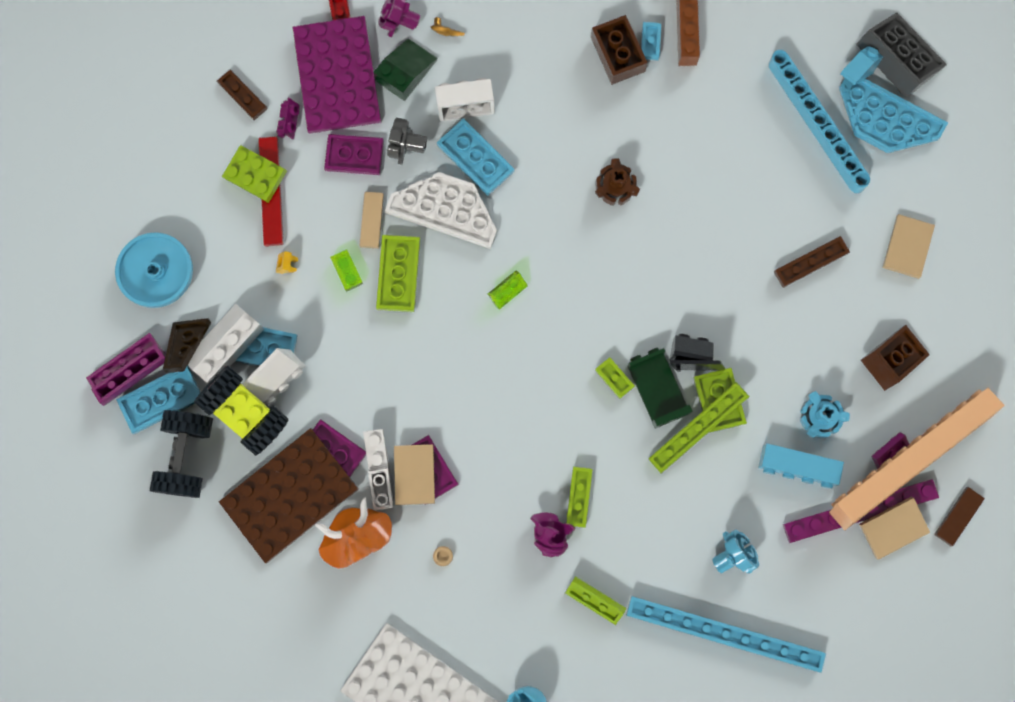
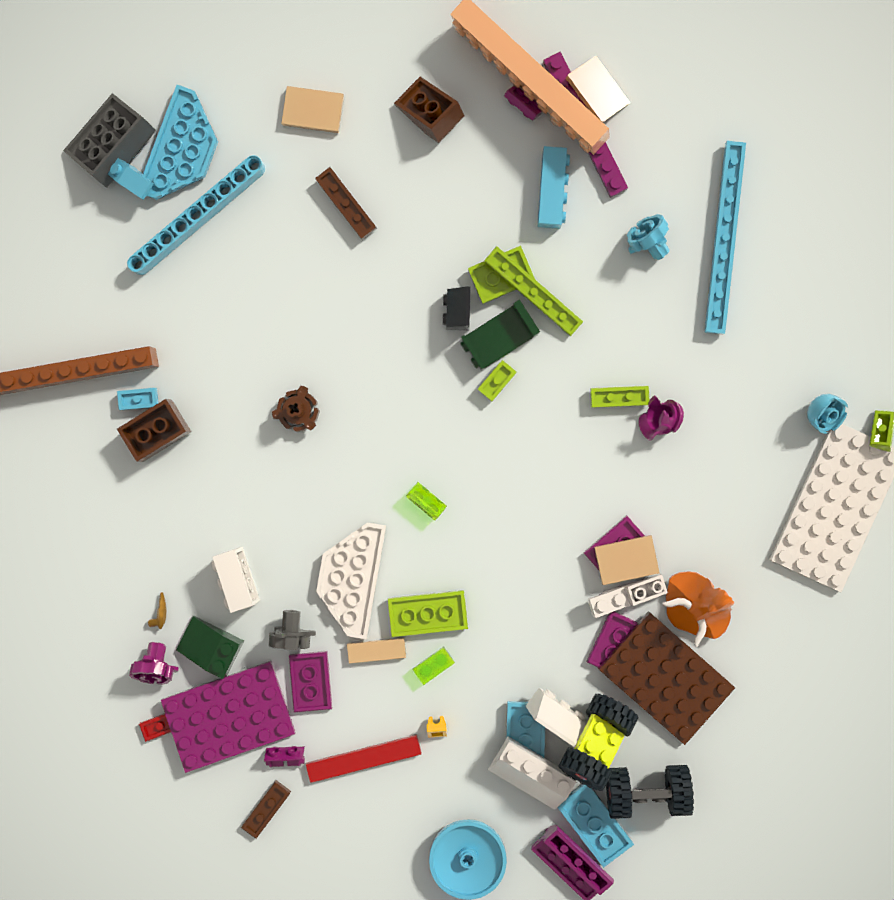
camera: 105 degrees left, 10 degrees up
dark brown wing [163,318,211,373] -> none
lime plate [222,145,287,203] -> none
tan tile [433,546,453,566] -> none
medium azure plate [436,118,515,196] -> none
lime plate [565,576,627,625] -> none
black container [670,360,725,372] -> none
medium azure piece [800,391,850,438] -> none
reddish brown tile [934,487,985,546] -> none

